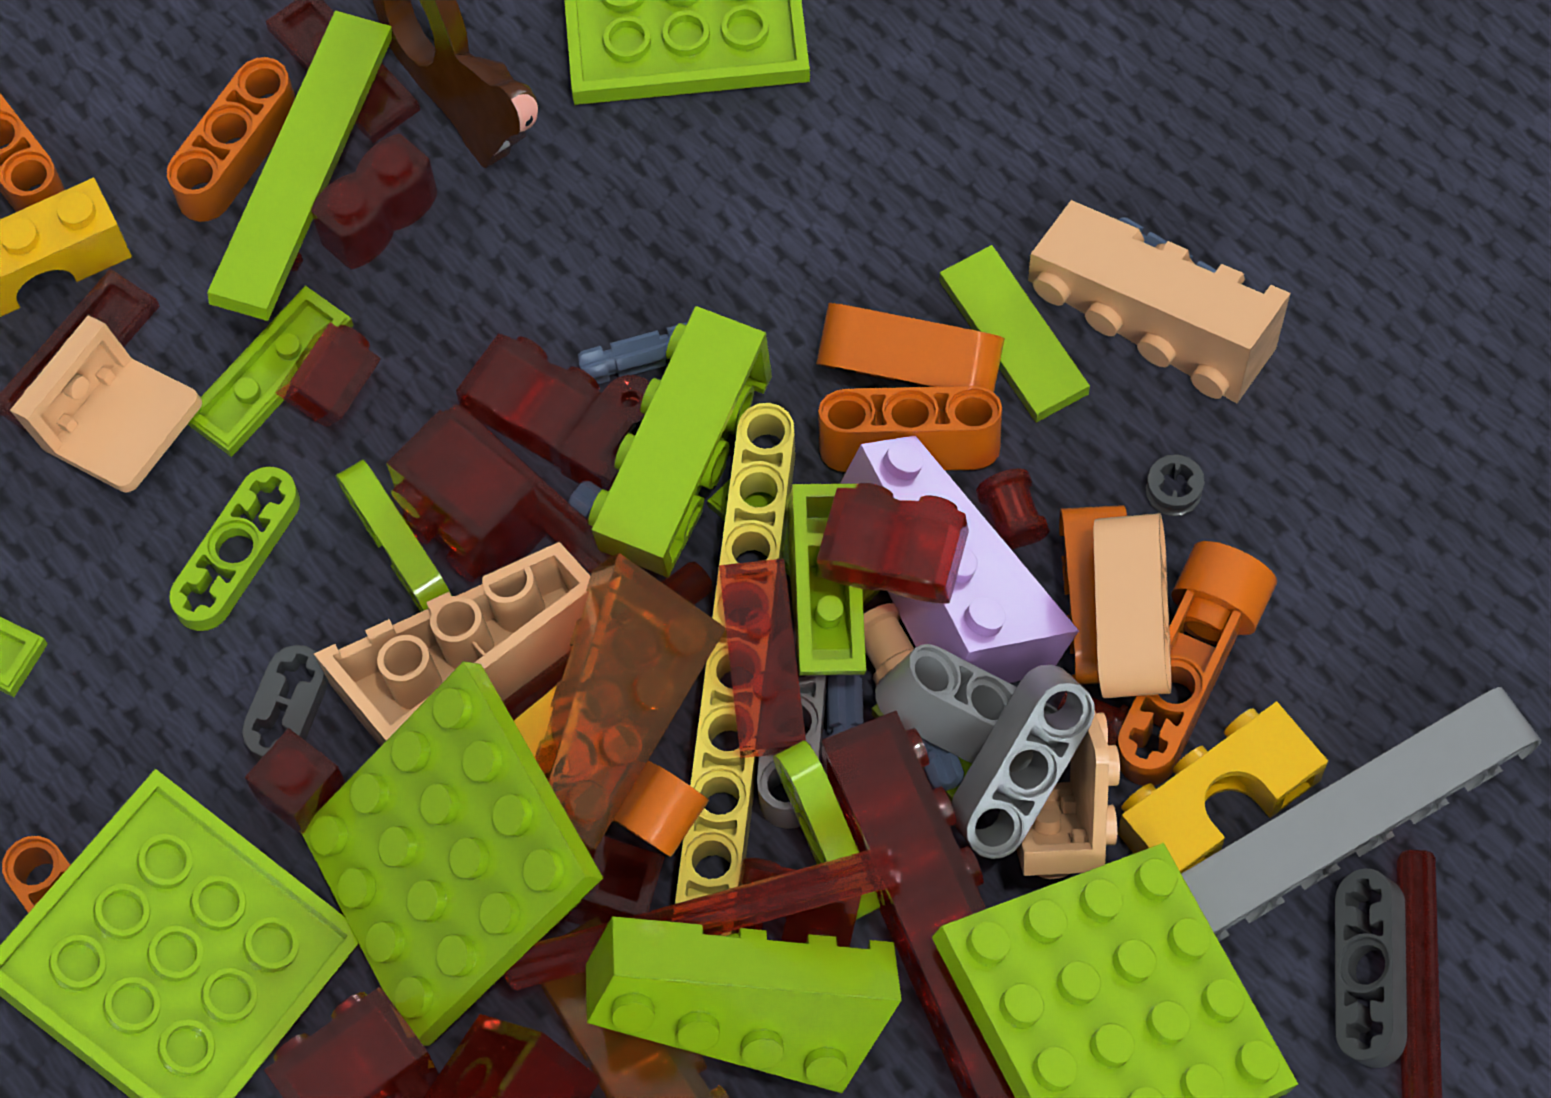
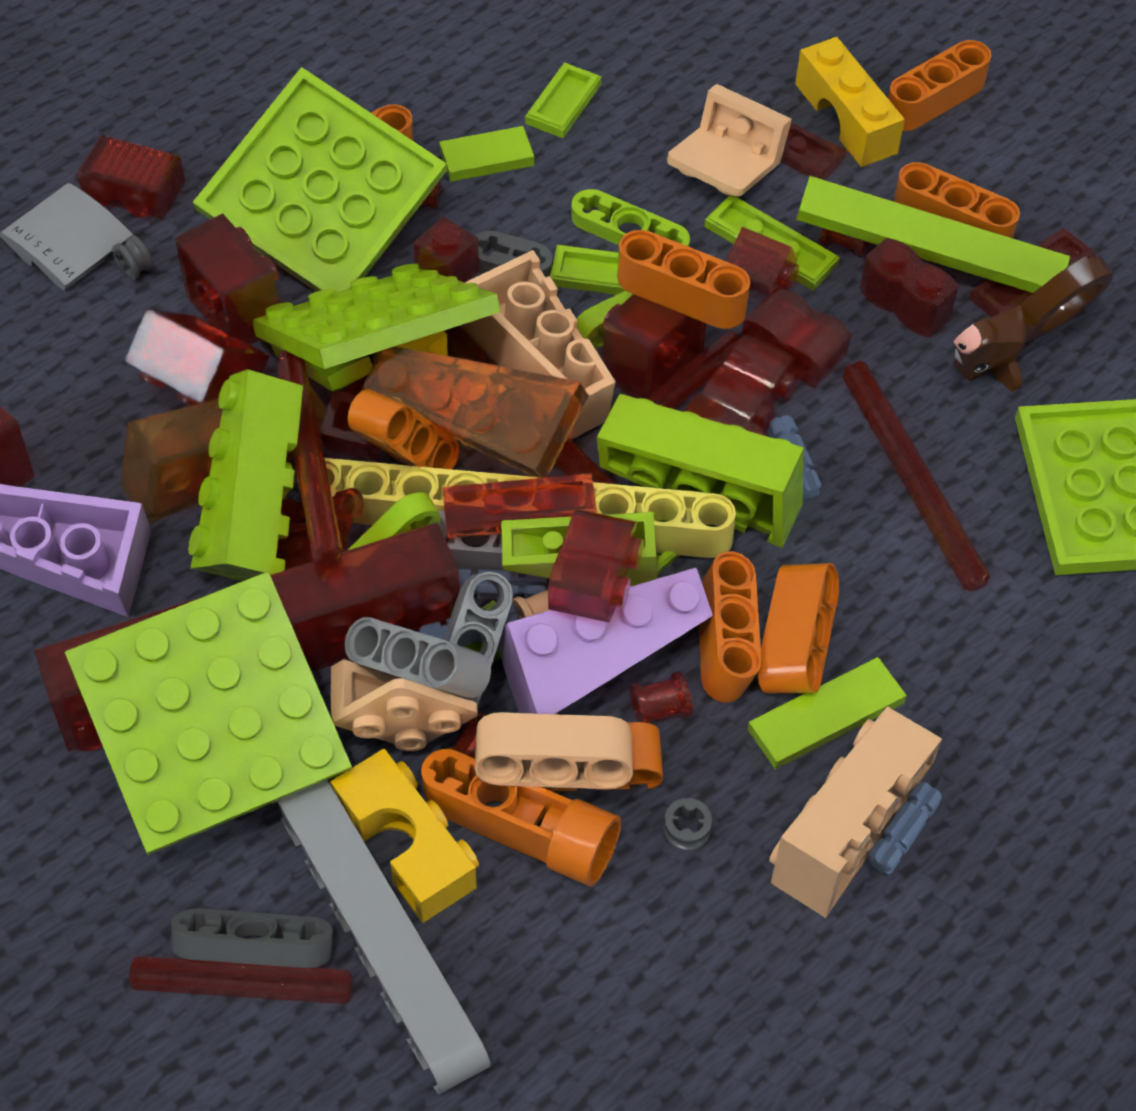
camera: 85 degrees right, 10 degrees down
none -> lime tile [439,126,534,182]
none -> lime tile [550,245,626,295]
none -> orange beam [617,230,750,329]
none -> clear red brick [740,288,852,388]
none -> clear red axle [843,361,990,592]

